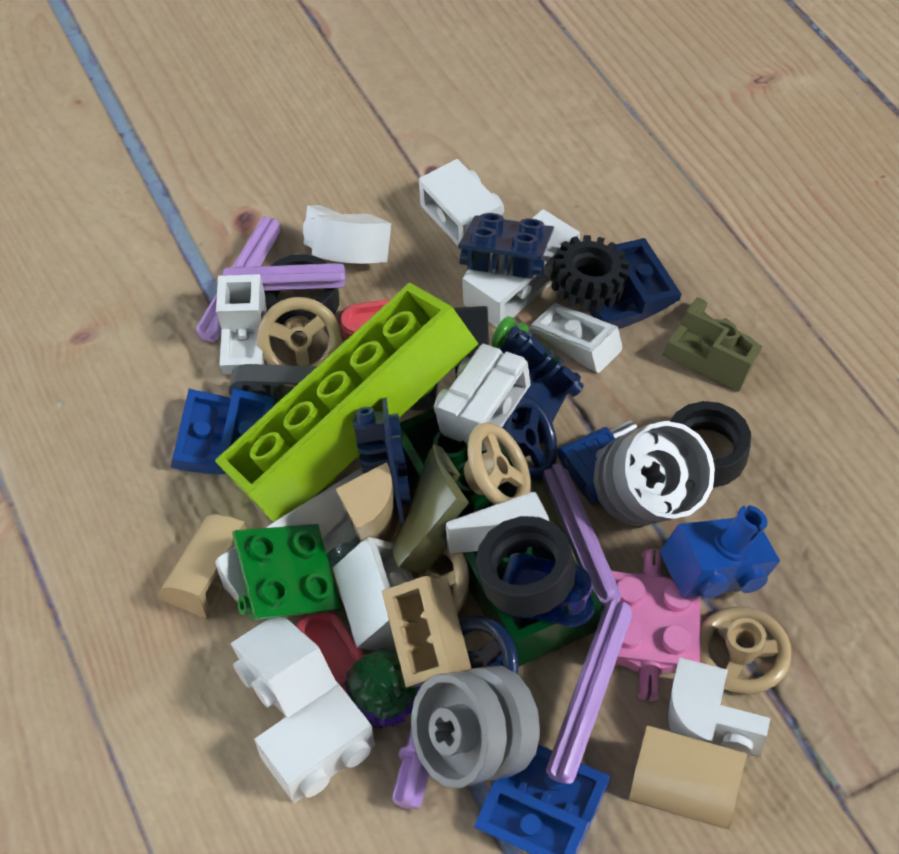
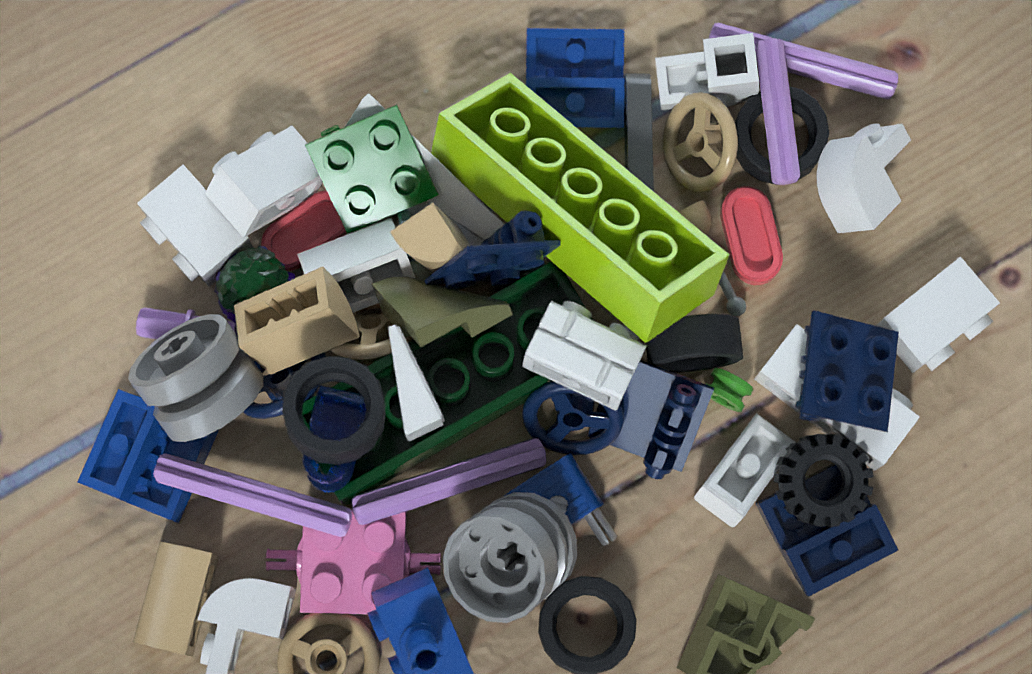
camera: 80 degrees right, 25 degrees up
tan brick [158,514,247,619] -> none
tan piece [464,422,531,505] -> none

